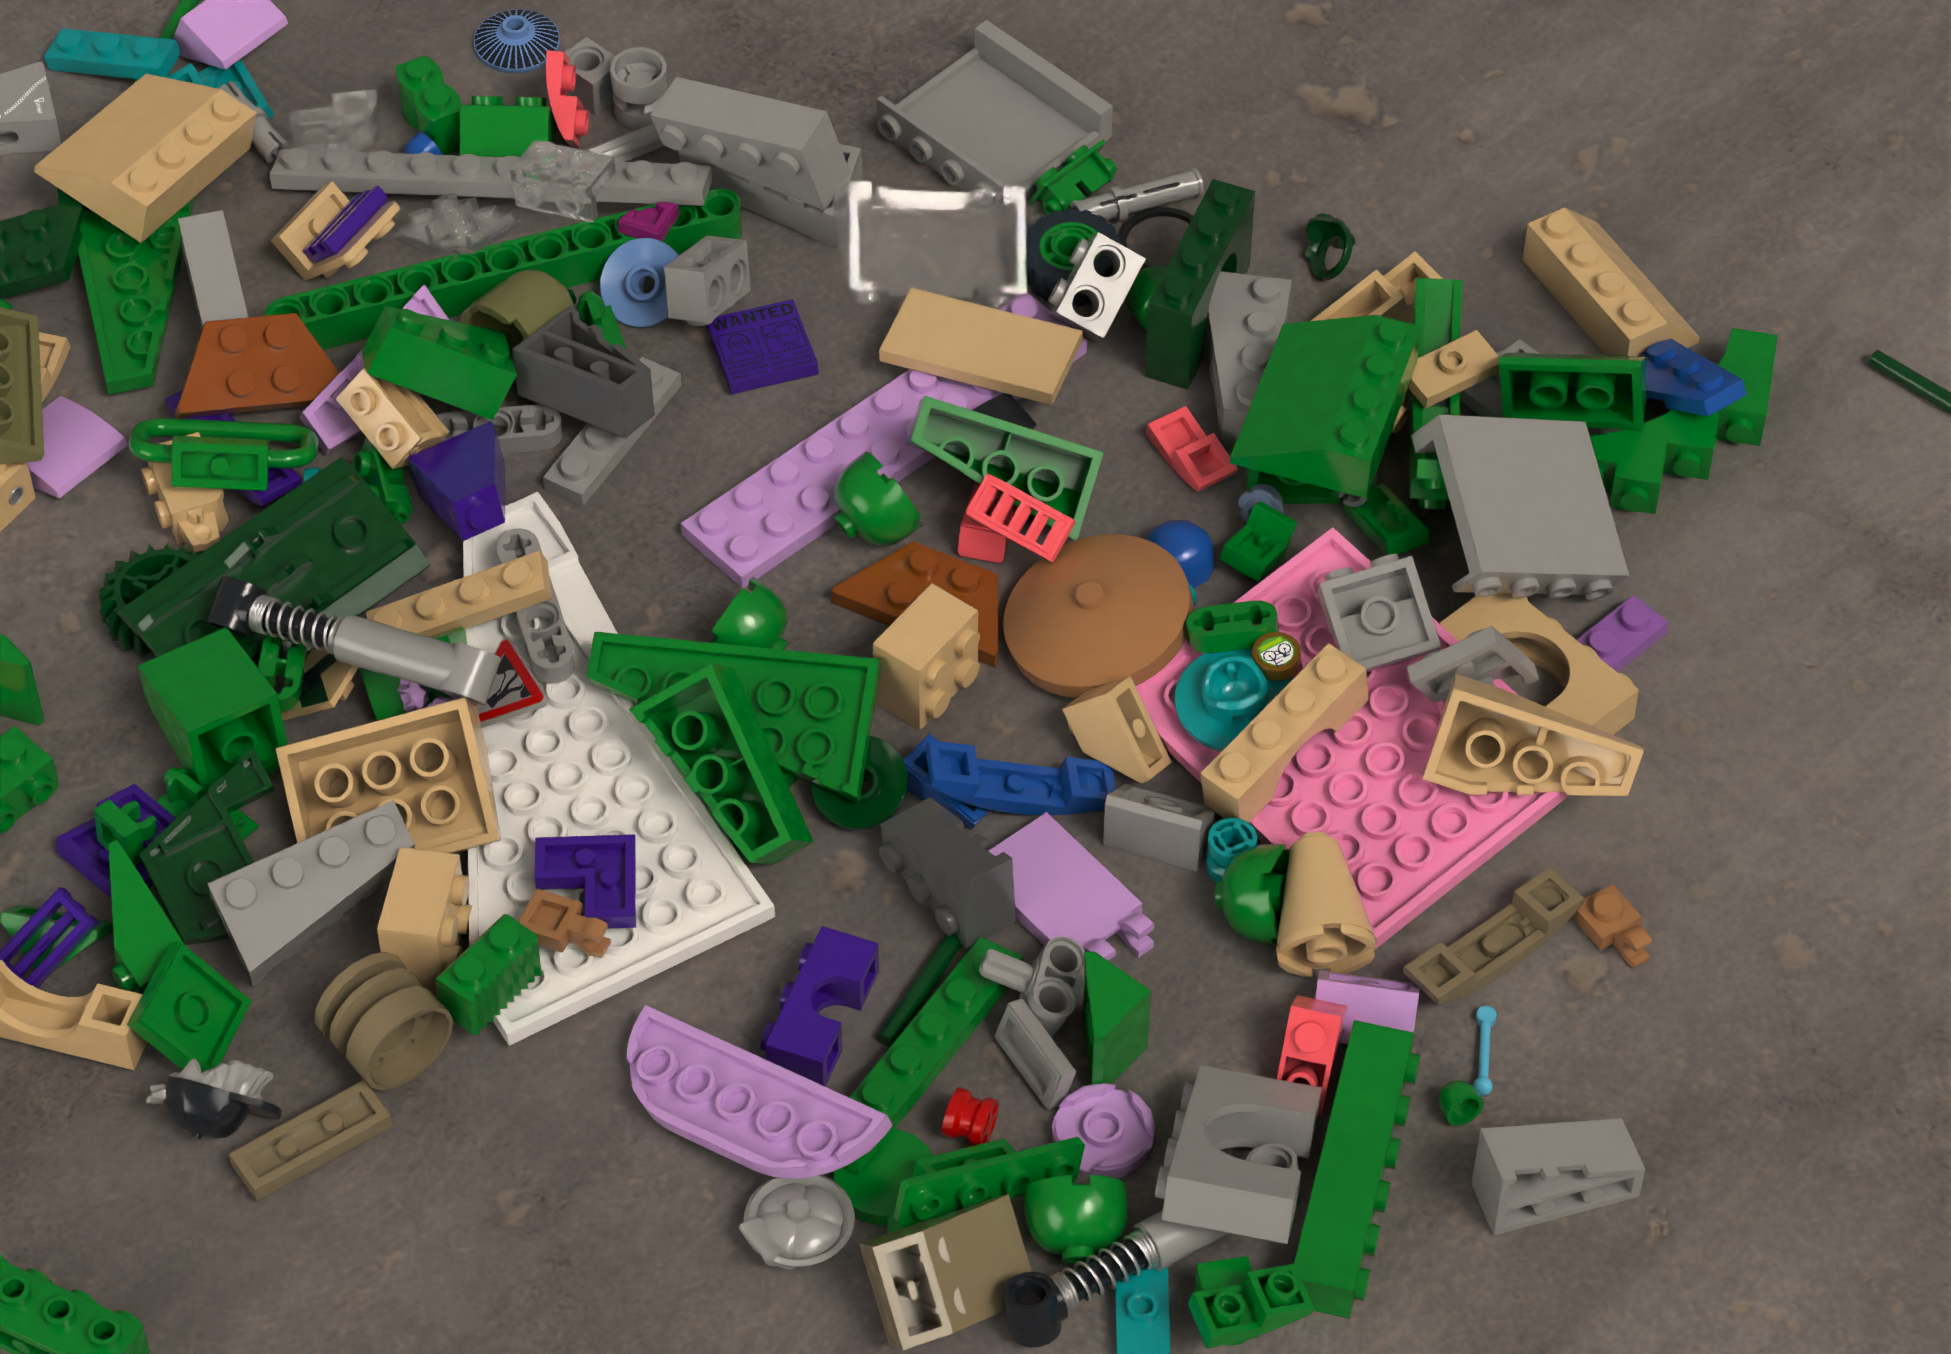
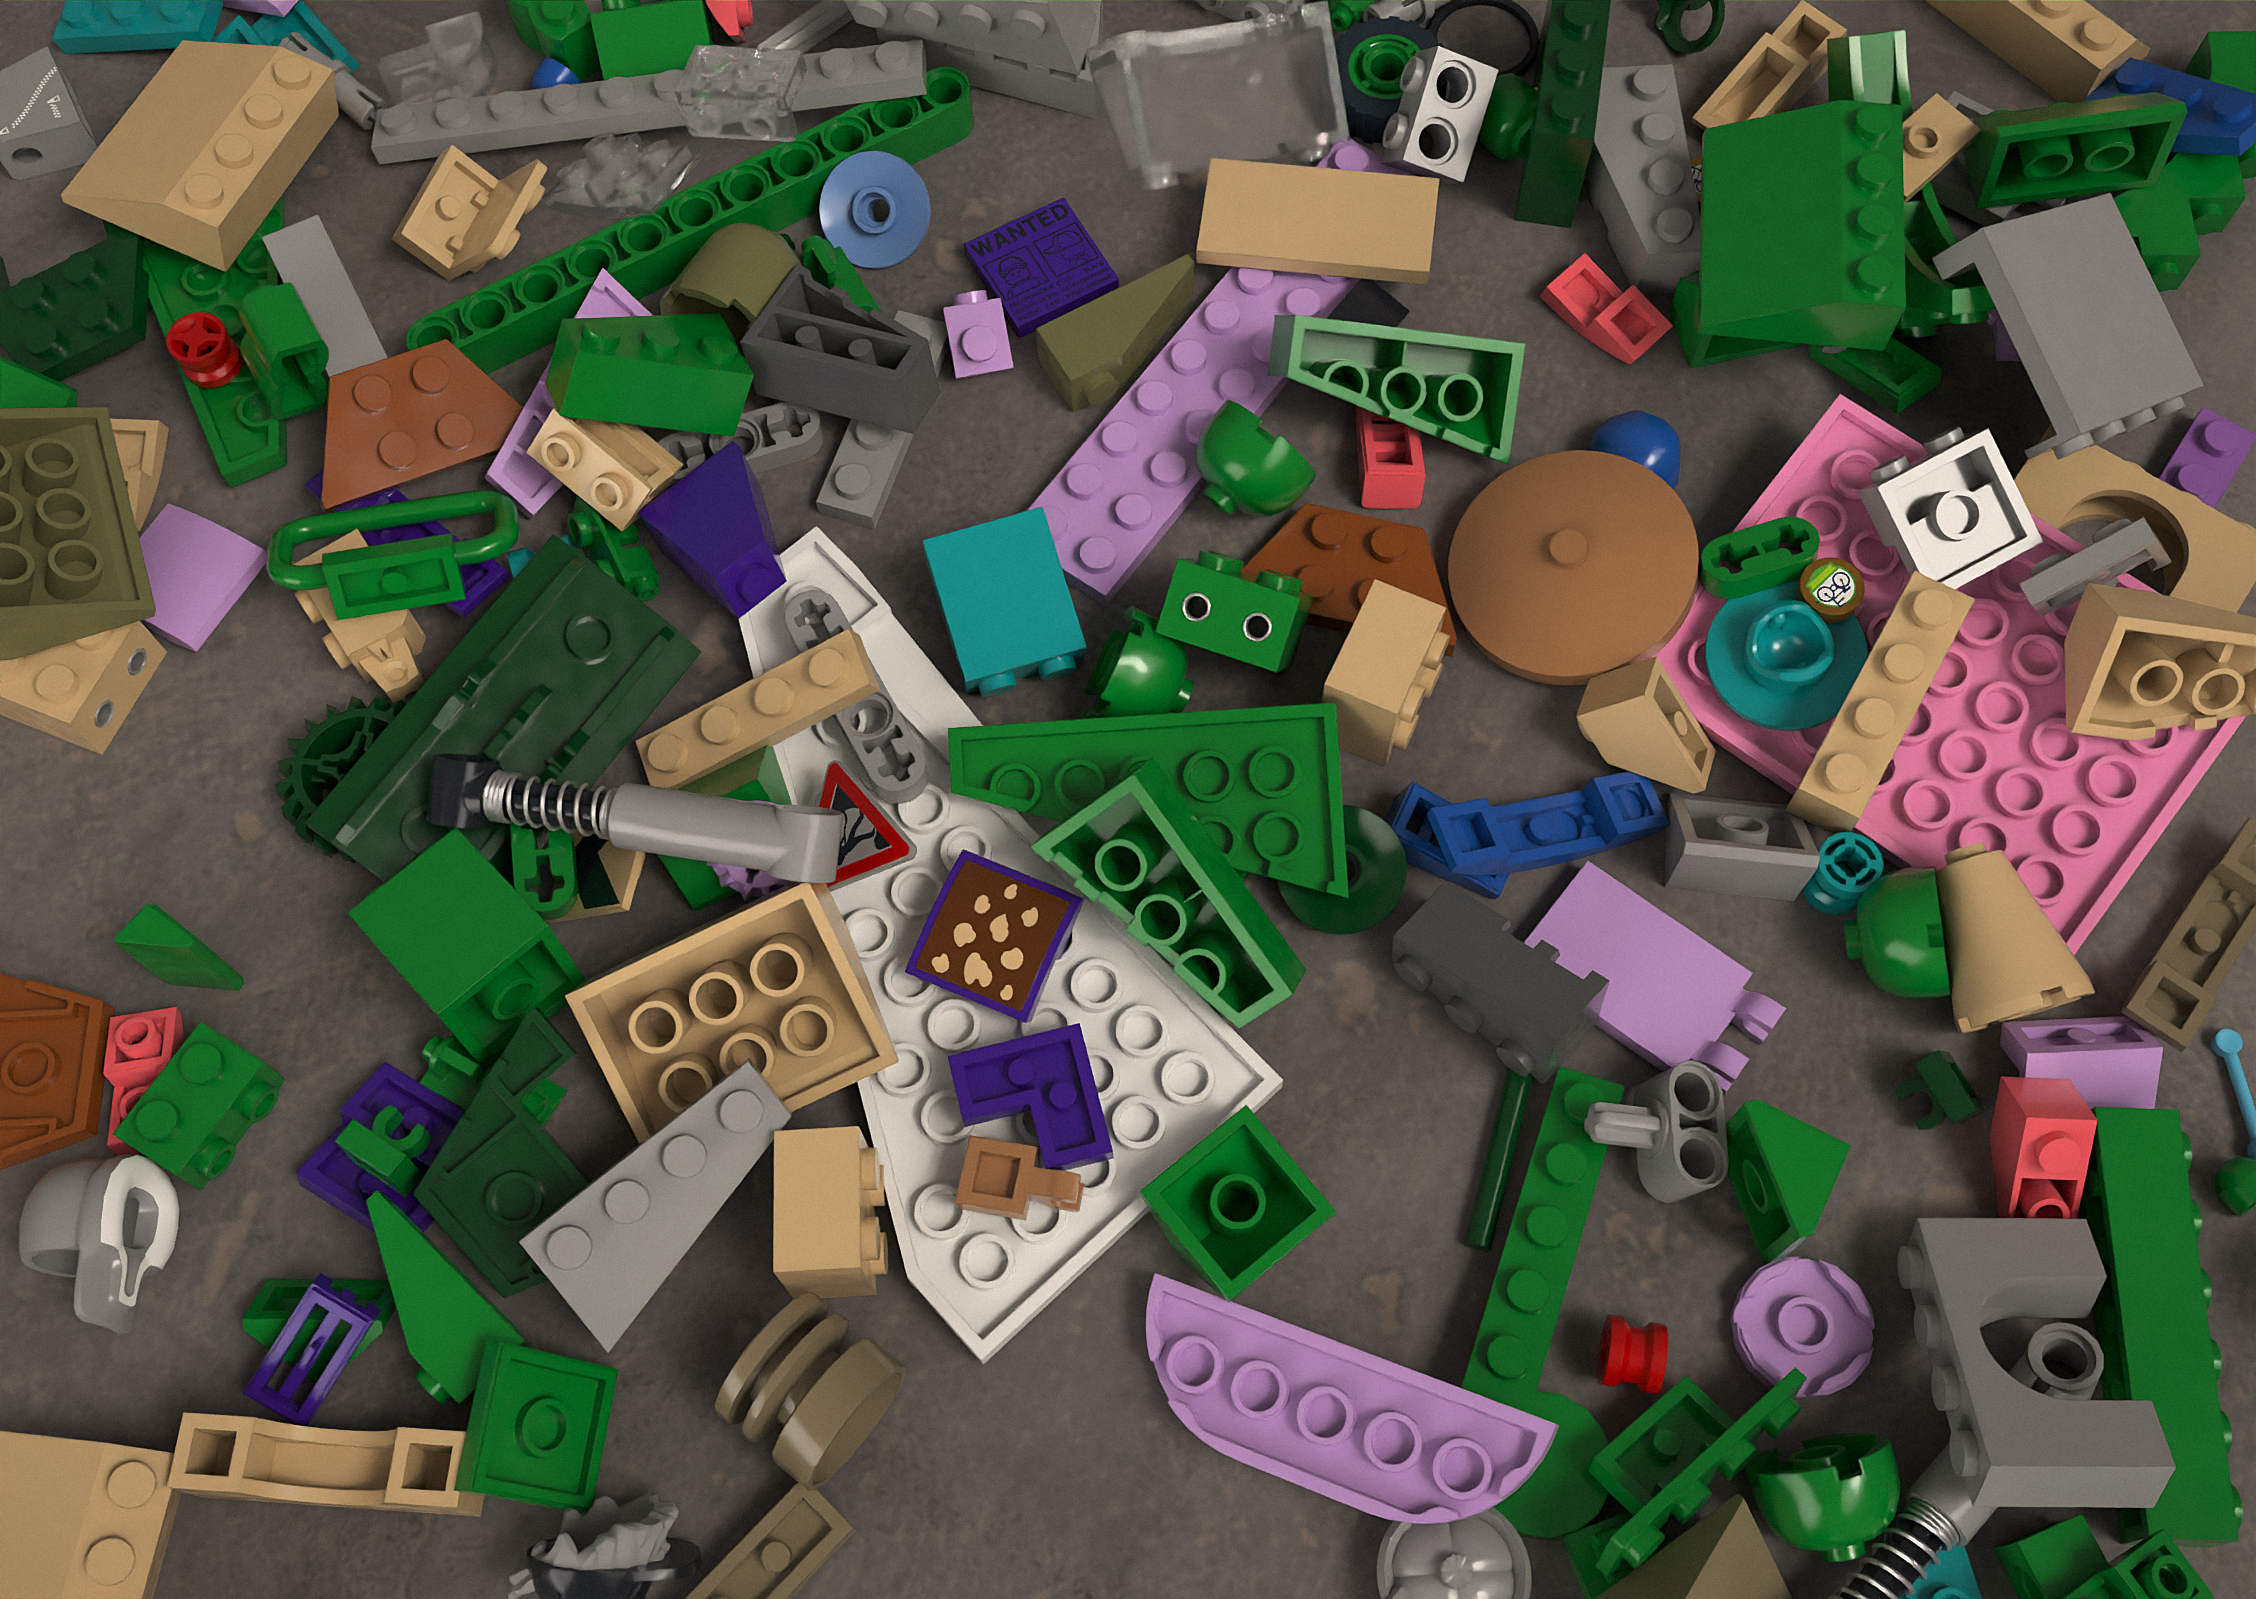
camera: 10 degrees left, 15 degrees up
dark purple tile [303,185,388,262] -> none
green brick [434,914,542,1035] -> none
magenta tile [618,202,679,241] -> none
light grey brick [664,235,751,326] -> none
dark purple arch [760,926,879,1087] -> none
coral slope [966,473,1076,563] -> none
light grey tile [995,998,1076,1110] -> none
green bracket [1219,501,1297,582] -> none
sand blue plate [1238,484,1283,522] -> none
none -> red wheel [166,312,243,389]
none -> green brick [240,282,329,420]
none -> slope [905,849,1085,1023]
none -> teal brick [923,506,1086,698]
none -> lavender bracket [942,290,1014,379]
none -> olive slope [1036,254,1194,413]
none -> green slope [1139,1105,1337,1303]
none -> green piece [1155,550,1315,672]
none -> dark green tile [1895,1050,1987,1130]

